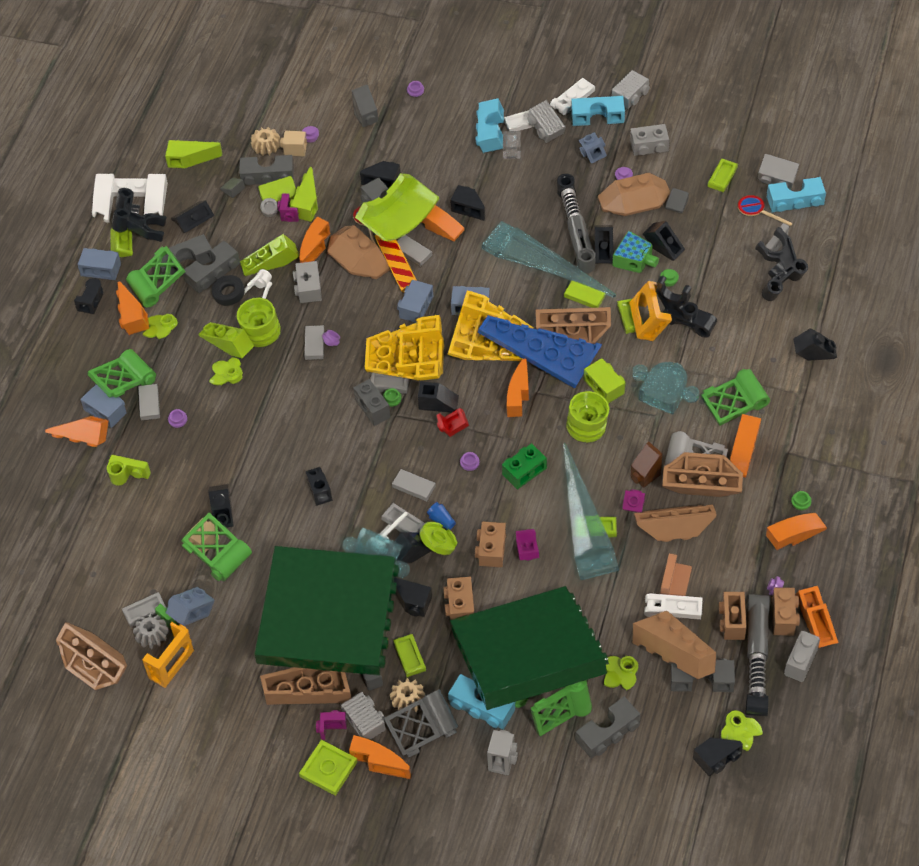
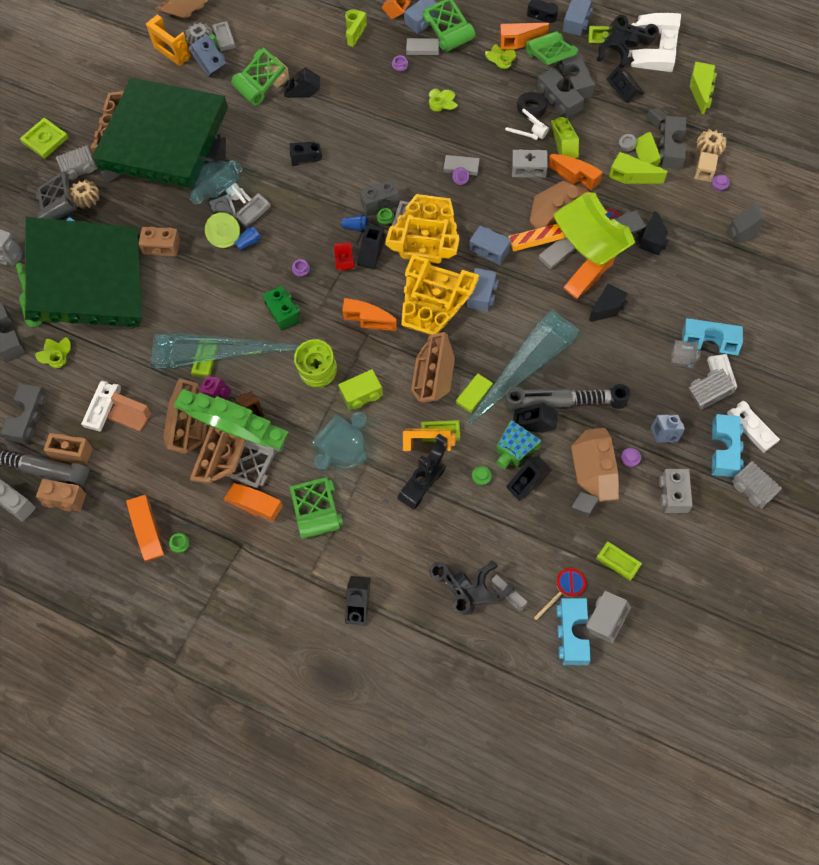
camera: 100 degrees right, 10 degrees up
lime slope [198,322,254,358] -> none
lime wheel [237,298,281,347] -> none
magenta bracket [278,193,299,222] -> none
magenta bracket [316,710,347,740] -> none
orange slope [349,735,411,779] -> none
light grey tile [392,469,436,501] -> none
lime tile [393,634,426,677] -> none
black slope [394,578,432,617] -> none
medium lavender plate [407,81,424,97] -> none
medium nougat brick [475,522,506,567] -> none
blue wing [478,315,602,388] -> none
magenta bracket [516,529,539,561] -> none
medium nougat wedge [632,610,716,679] -> none
medium lavender plate [767,576,784,596] -> none
orange slope [795,586,838,648] -> none
none -> bright green piece [174,389,288,451]
none -> blue cone [342,214,369,232]

